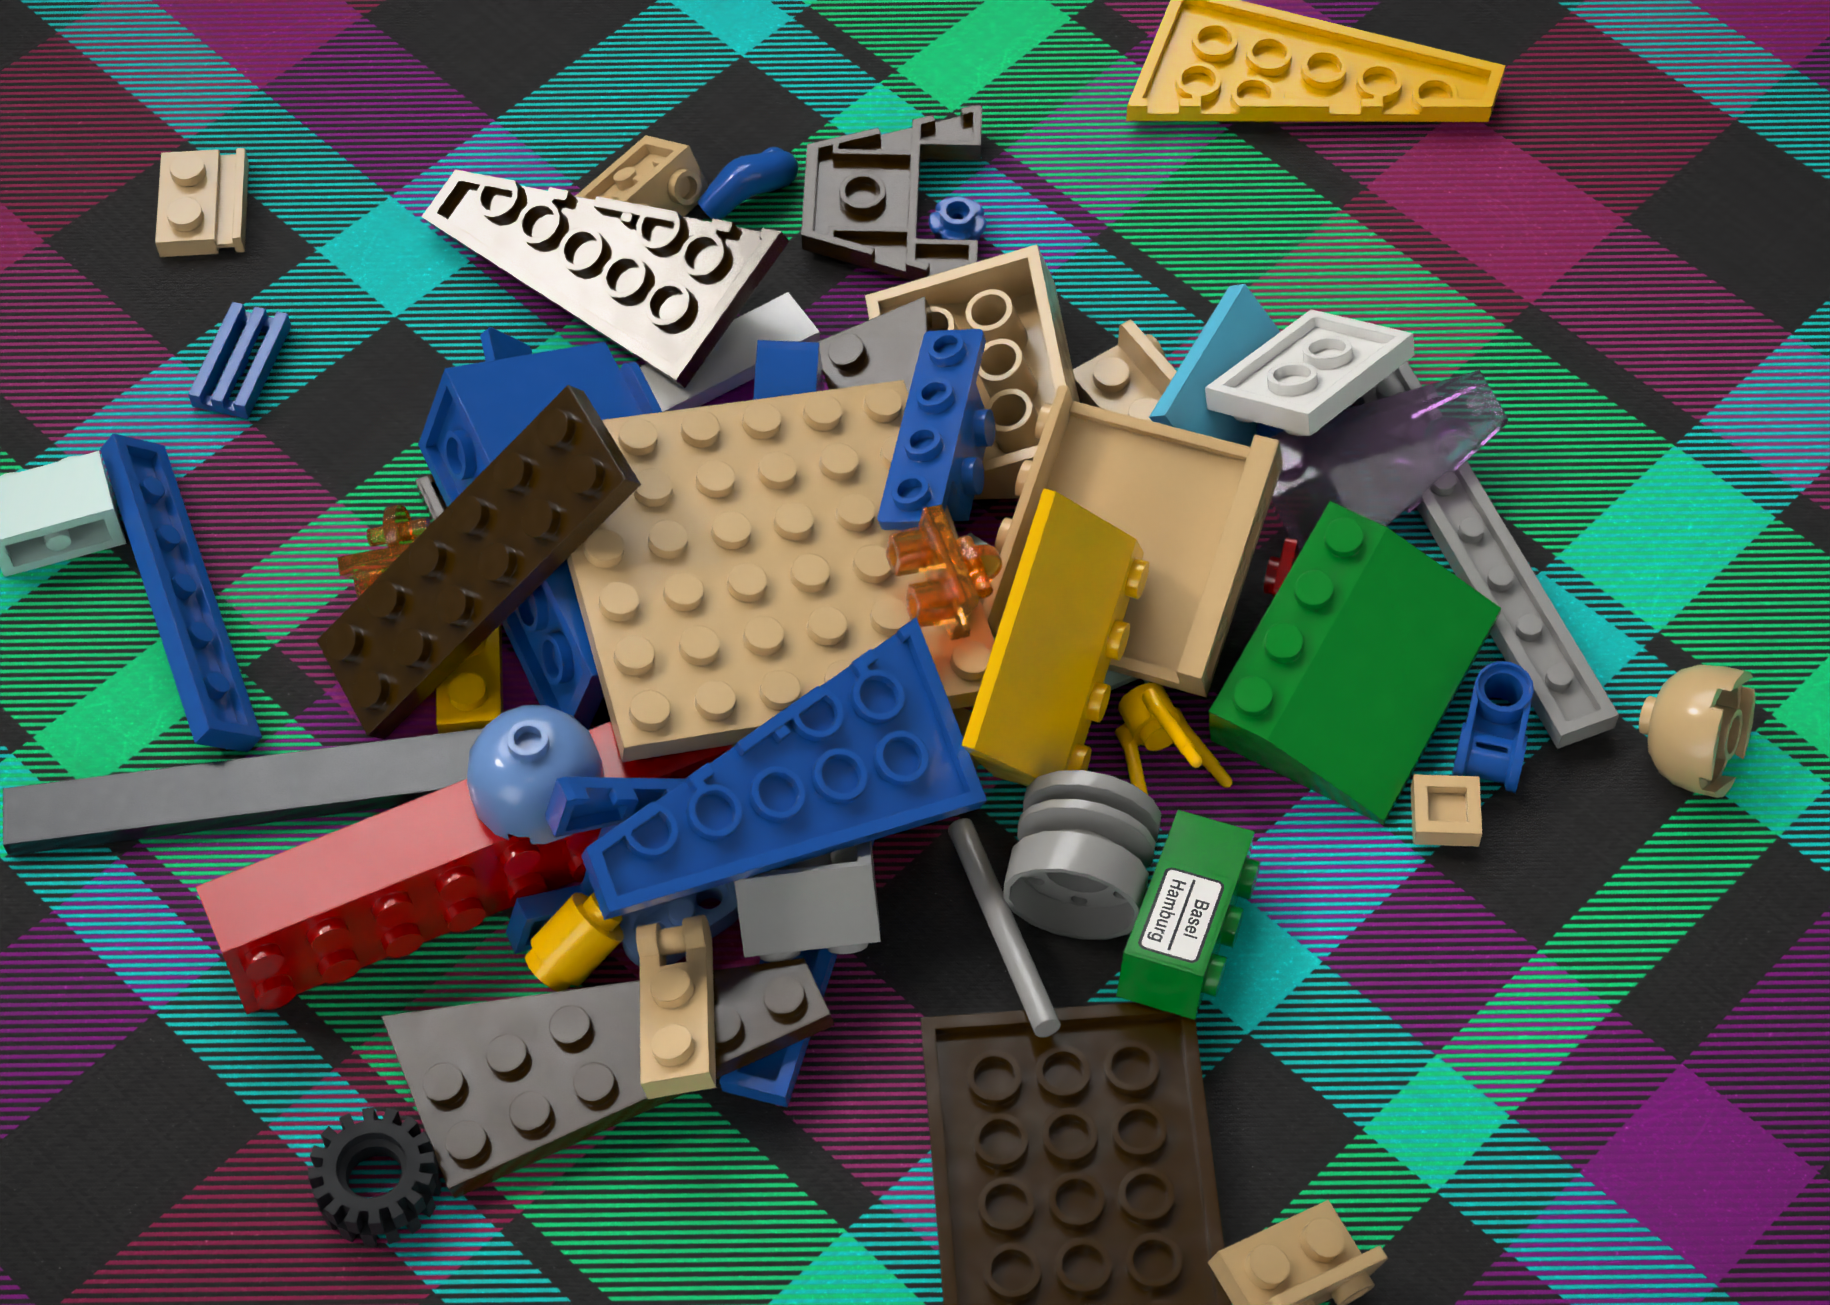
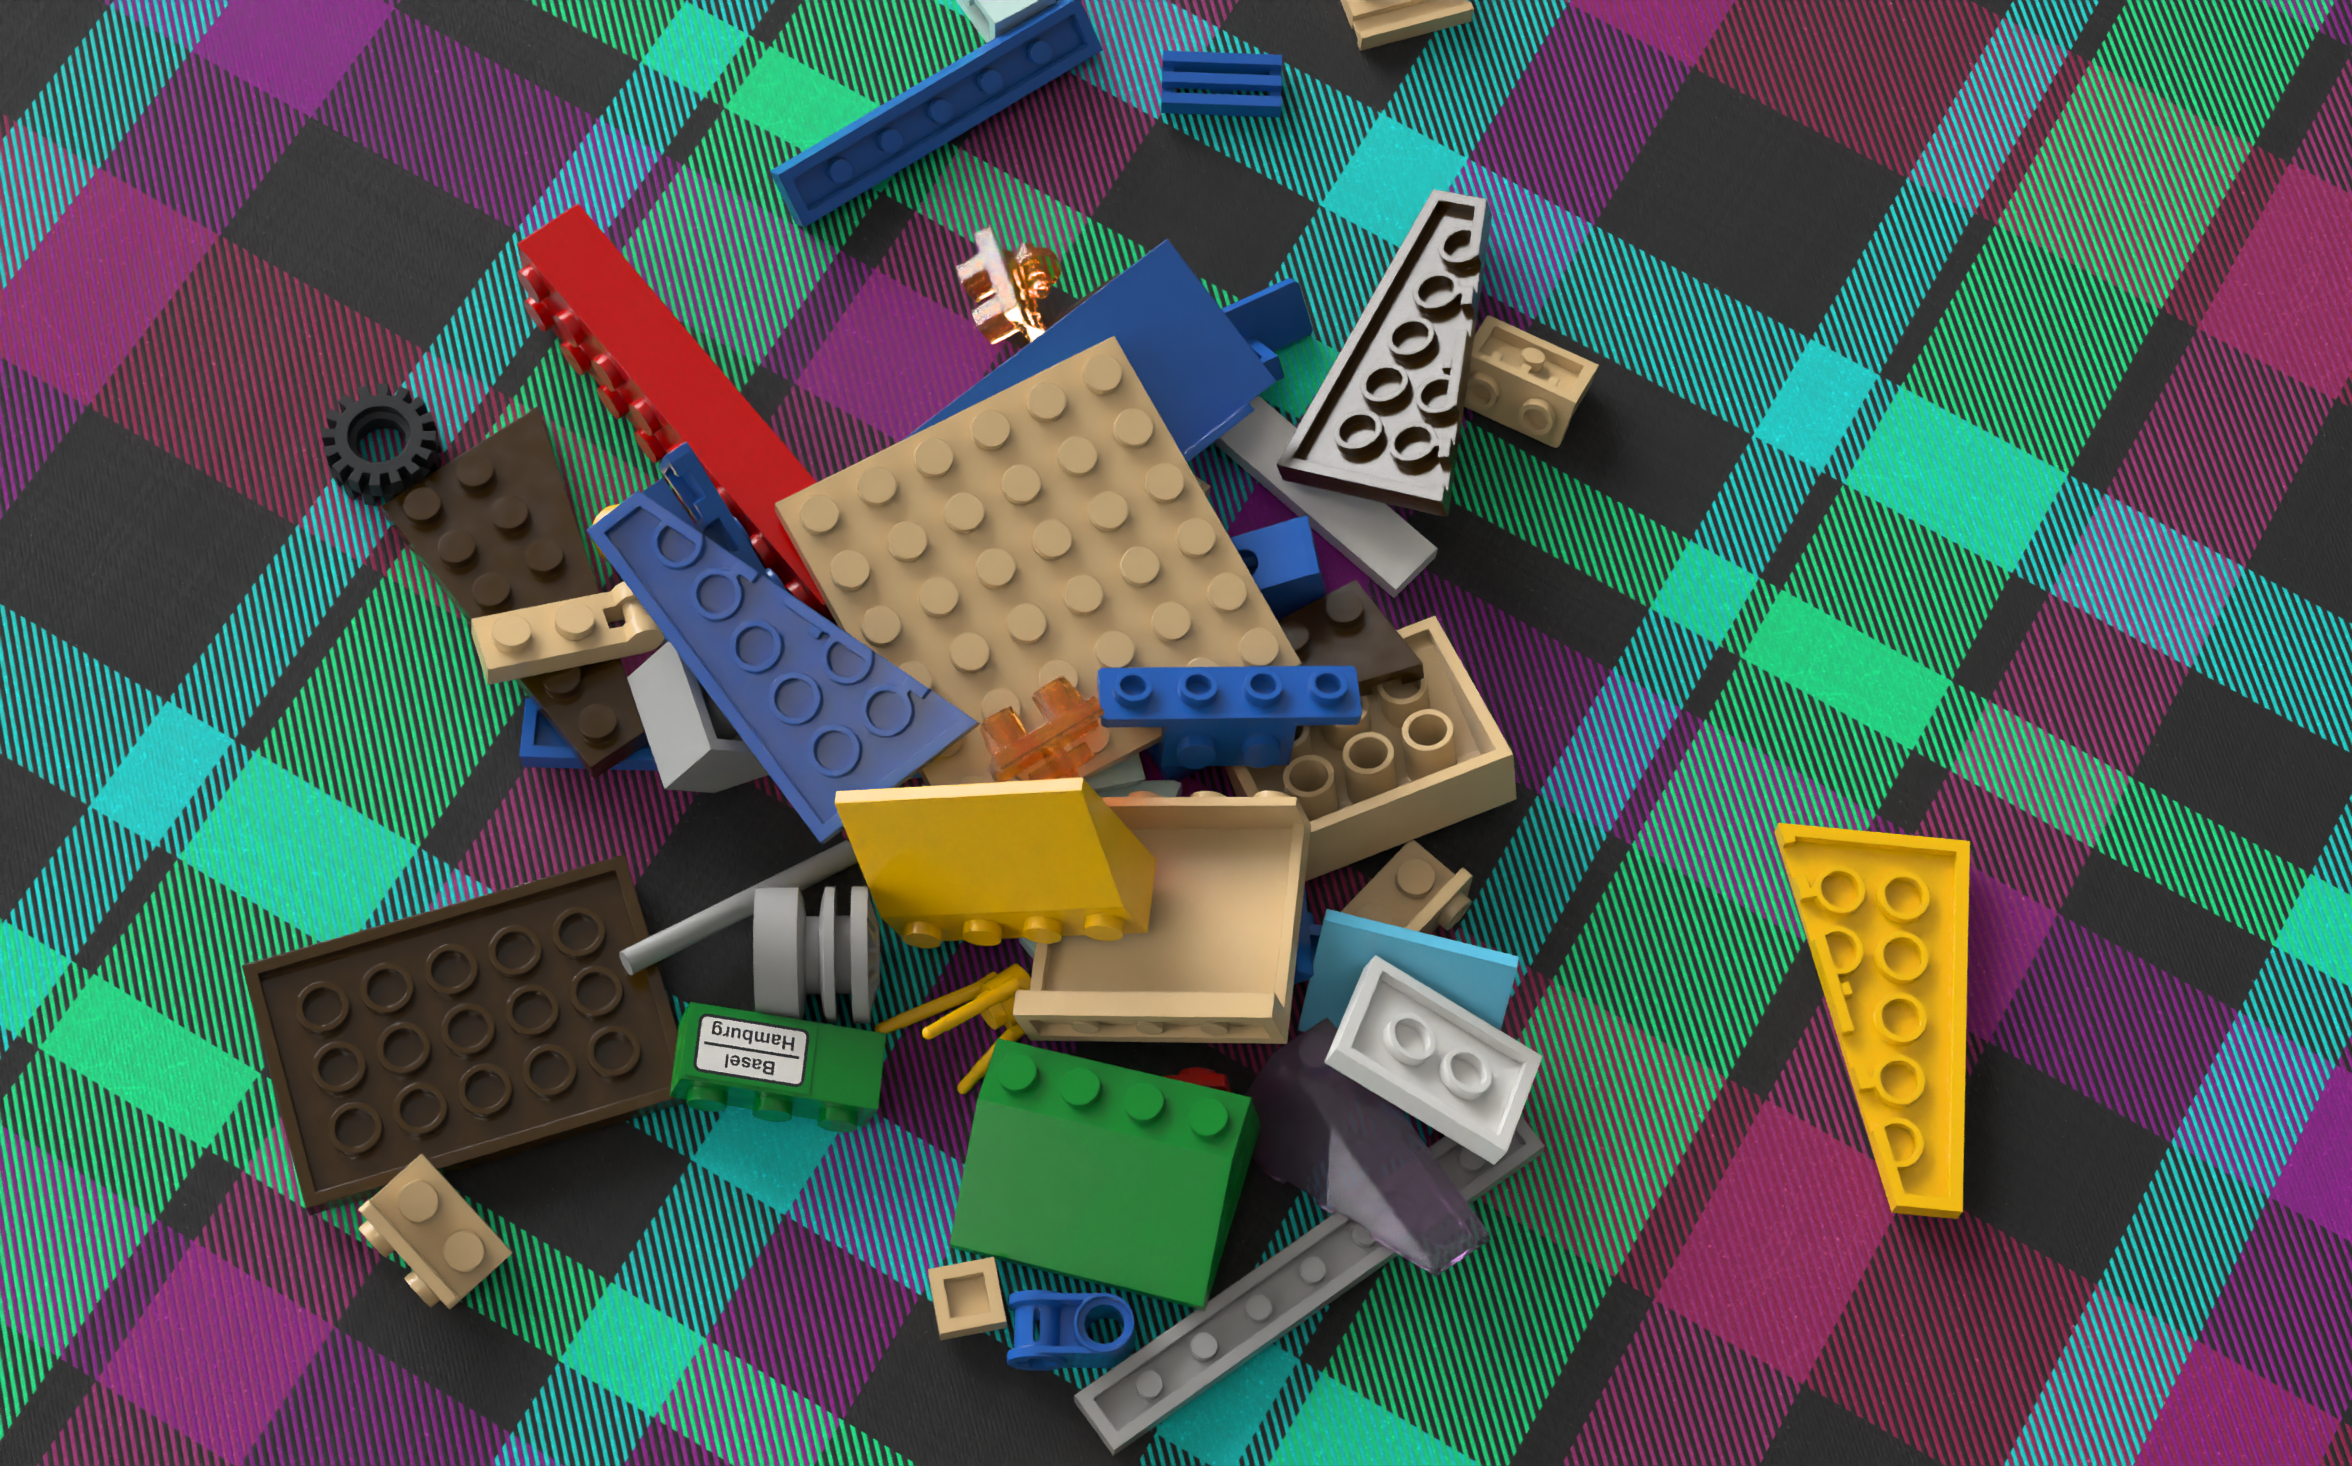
camera: 70 degrees right, 10 degrees up
tile [3,728,483,856] -> none
dark brown plate [316,385,641,740] -> none
yellow plate [436,625,503,734] -> none
medium blue cylinder [467,705,604,844] -> none
blue arm [697,147,799,220] -> none
wing [801,105,982,281] -> none
blue plate [929,197,986,241] -> none

